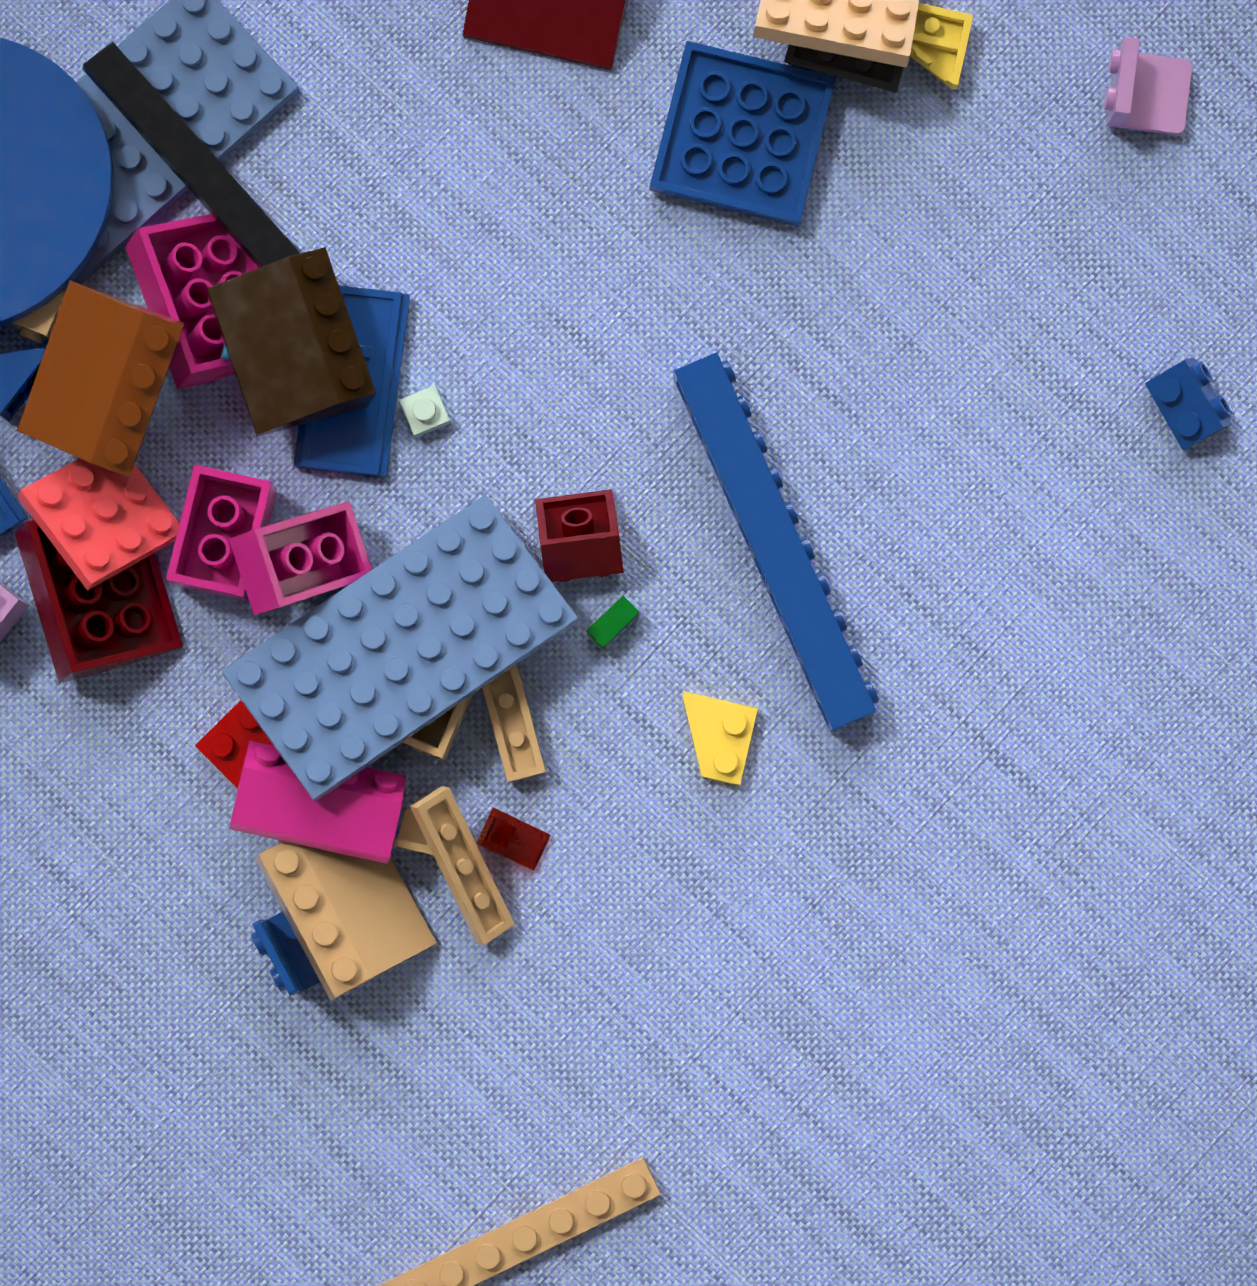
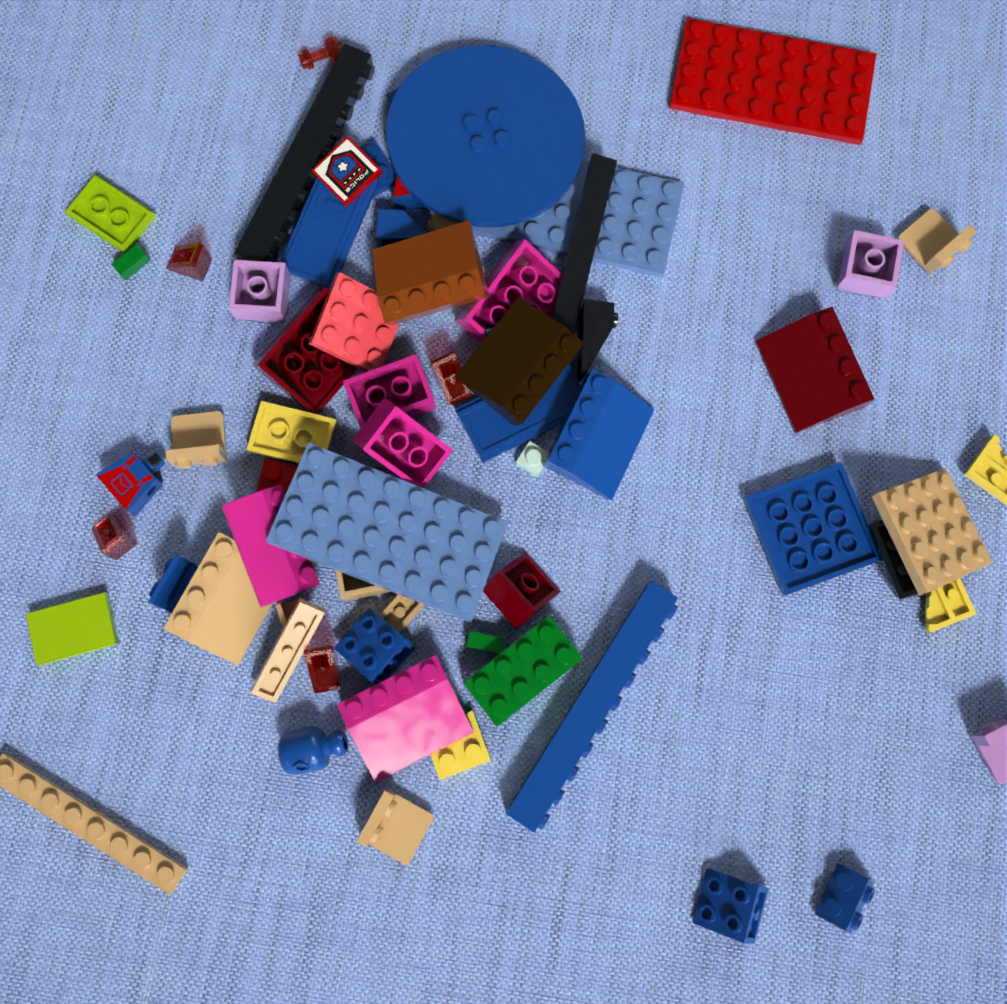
camera: 55 degrees right, 5 degrees down
none -> lime tile [26,592,119,666]
none -> clear red slope [92,513,137,560]
none -> torso [96,452,166,516]
none -> tan bracket [166,411,227,469]
none -> light yellow plate [246,401,337,464]
none -> blue piece [278,726,348,775]
none -> blue bracket [334,608,416,685]
none -> slope [337,655,474,782]
none -> tan bracket [356,789,434,865]
none -> clear red slope [430,351,472,406]
none -> green brick [463,616,583,727]
none -> blue slope [542,368,654,501]
none -> black slope [577,299,618,381]
none -> blue bracket [693,868,769,944]

